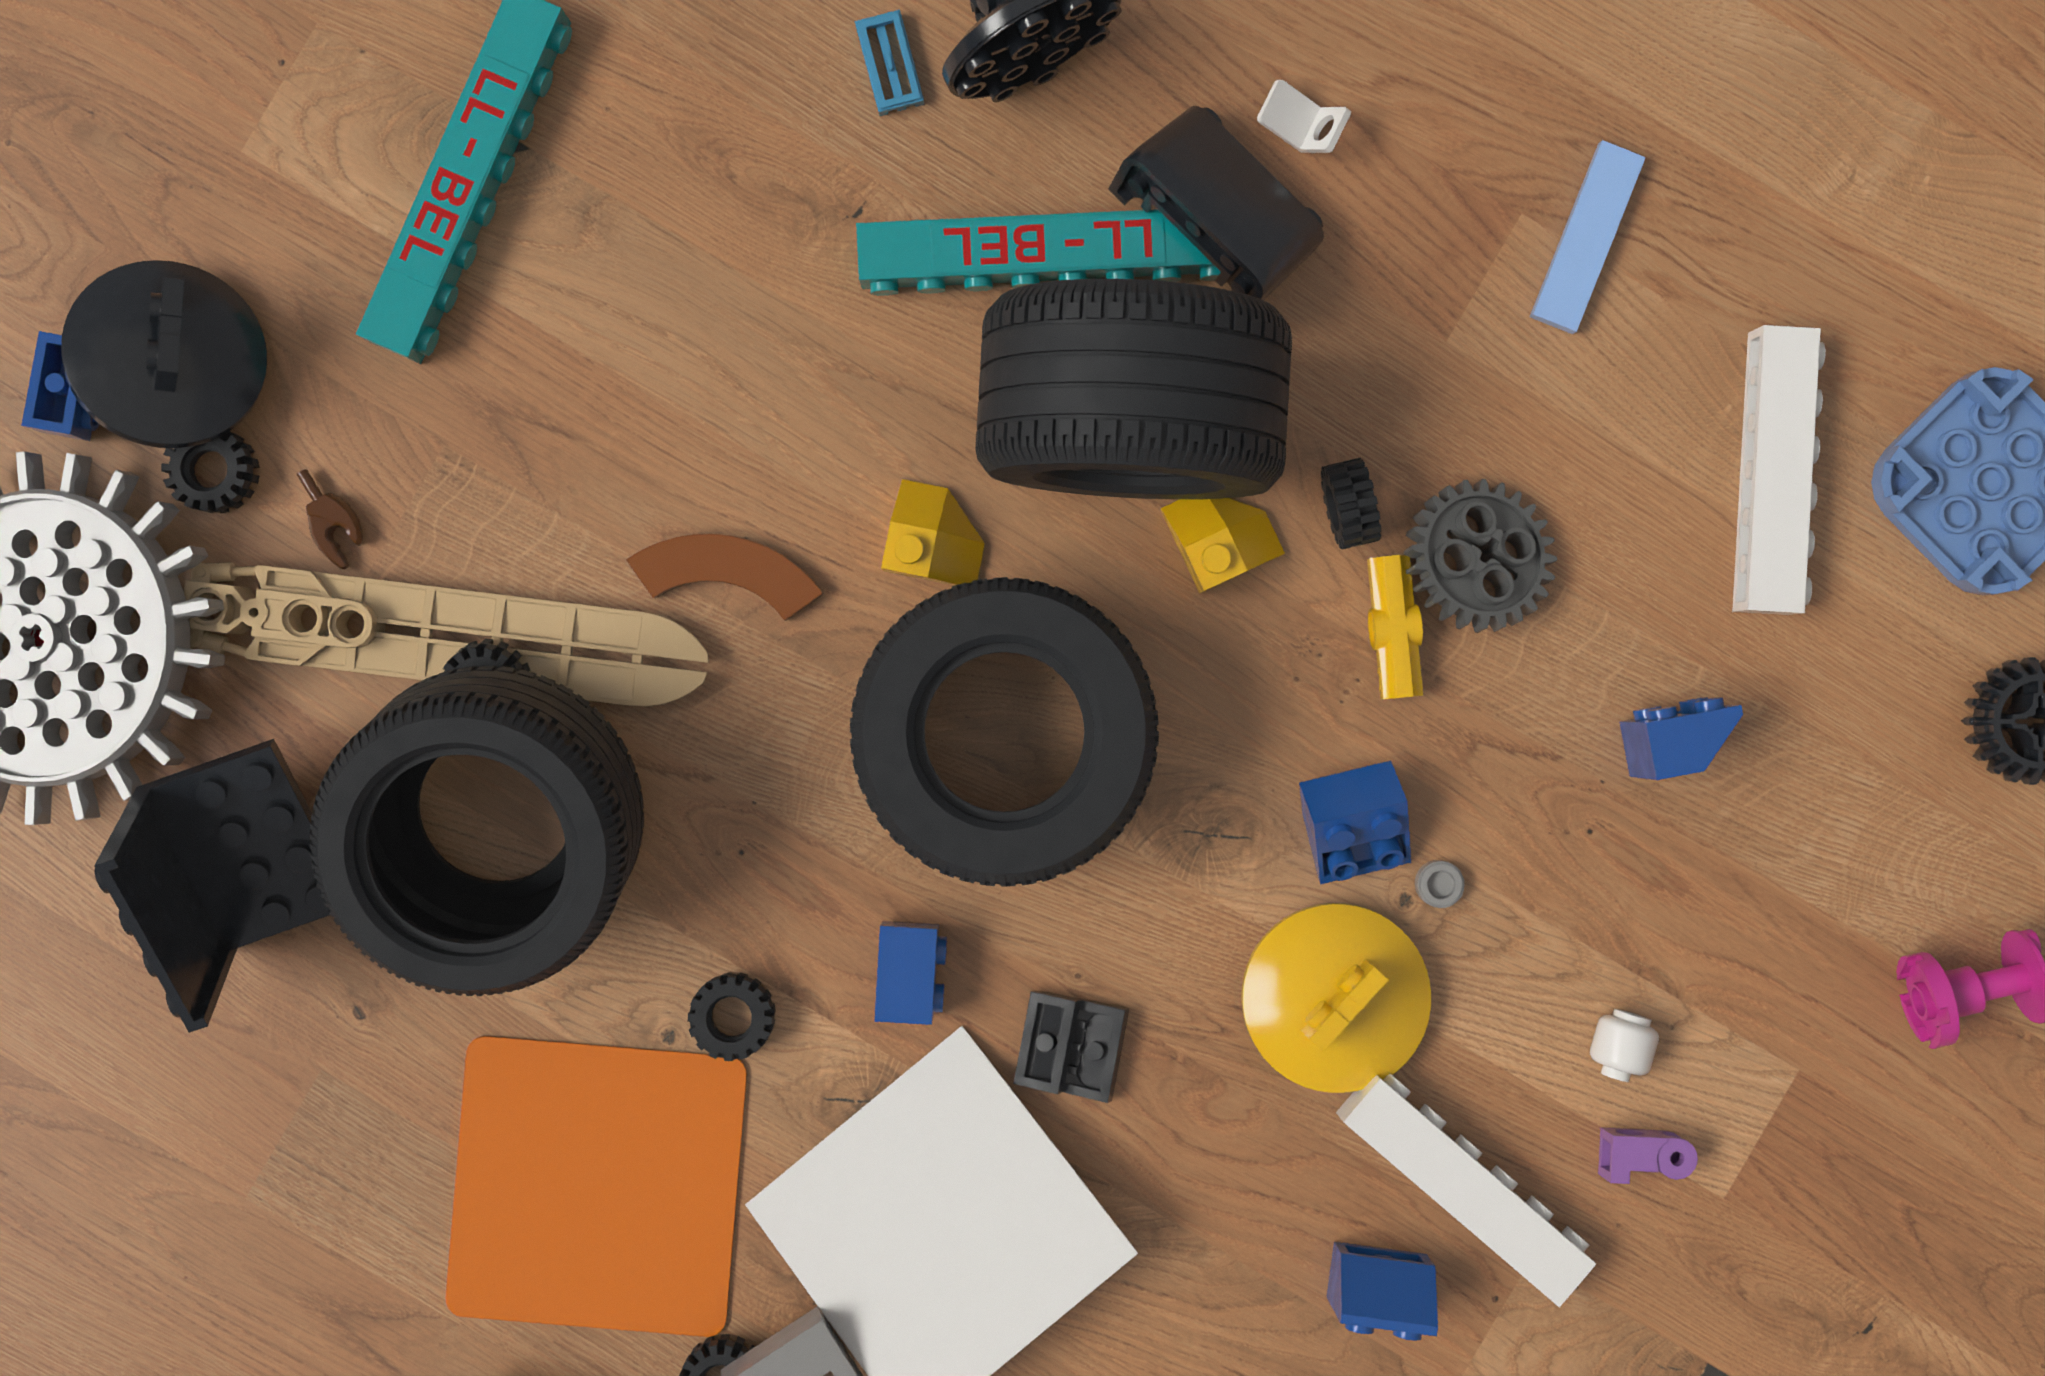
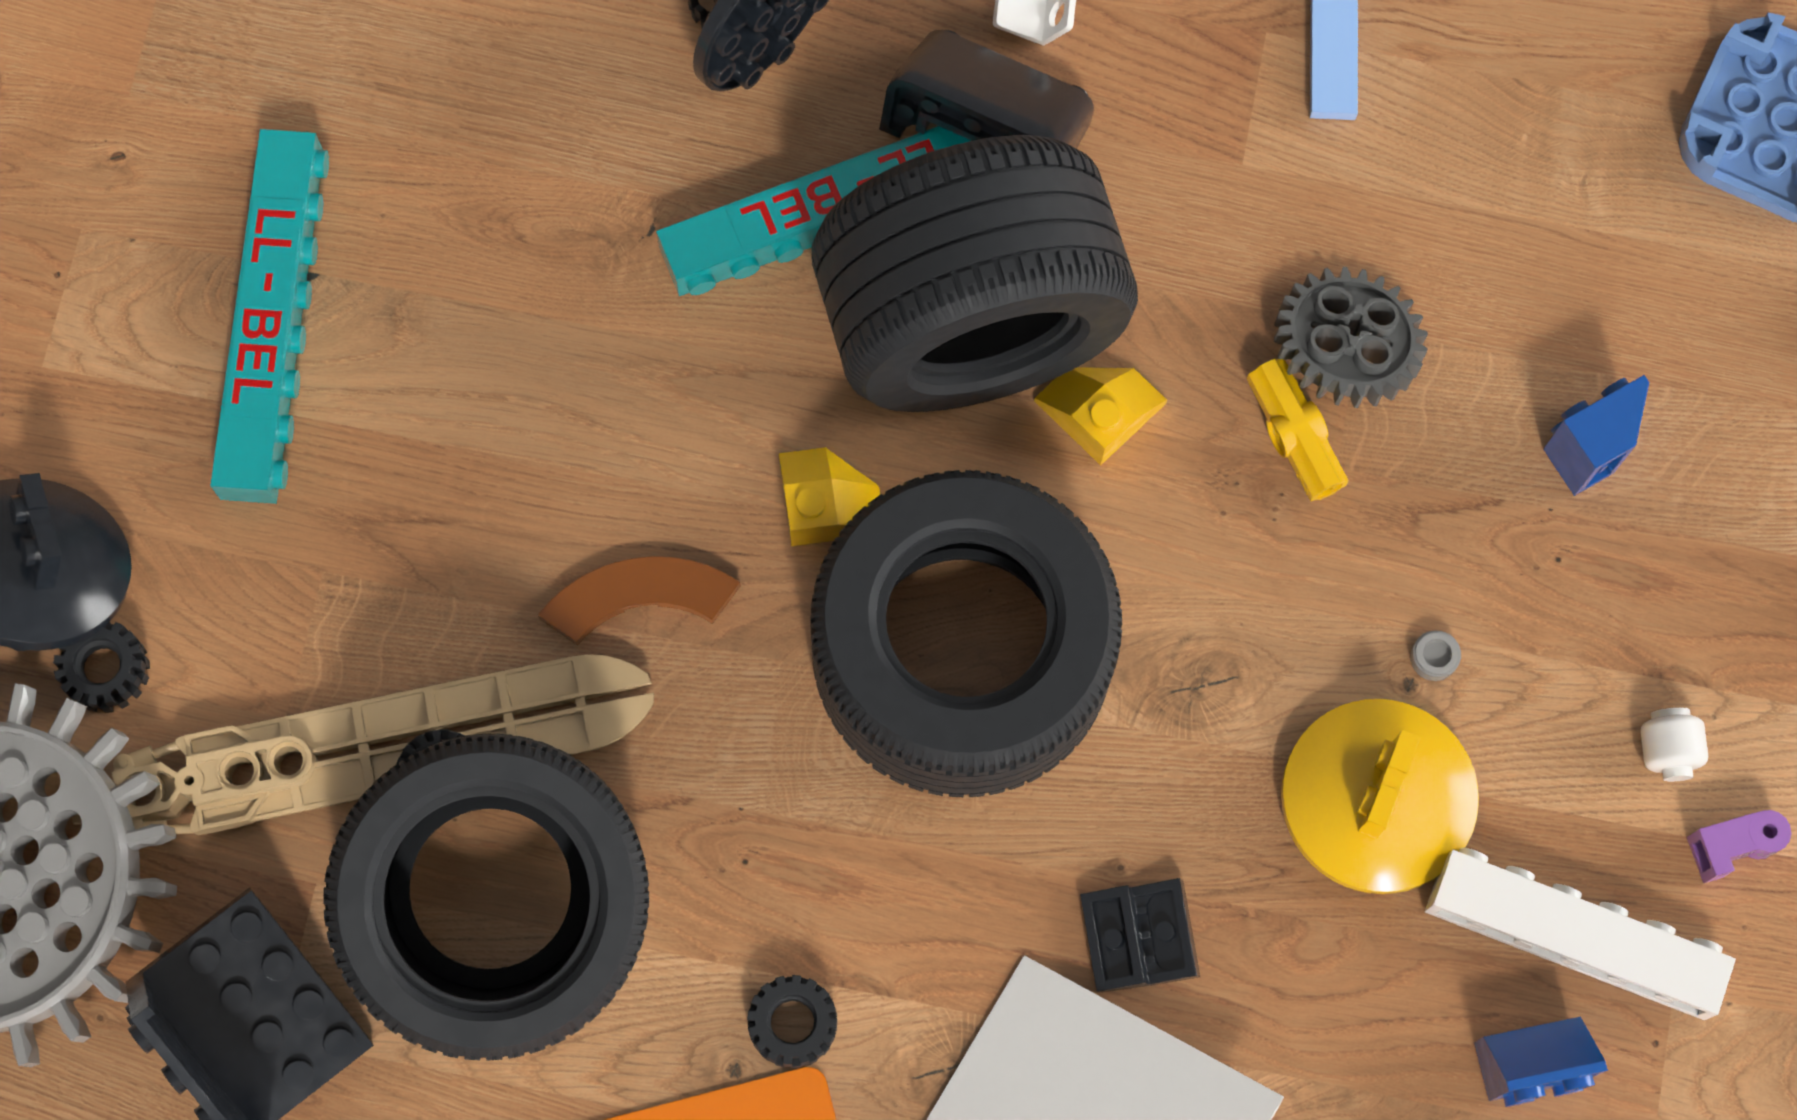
camera: 20 degrees left, 15 degrees down
reddish brown hand [297,469,363,569] -> none
dark azure tile [855,9,925,116] -> none
blue brick [874,921,947,1025] -> none
blue slope [1299,760,1411,885] -> none
black tyre [1321,458,1381,550] -> none
white brick [1732,325,1825,615] -> none

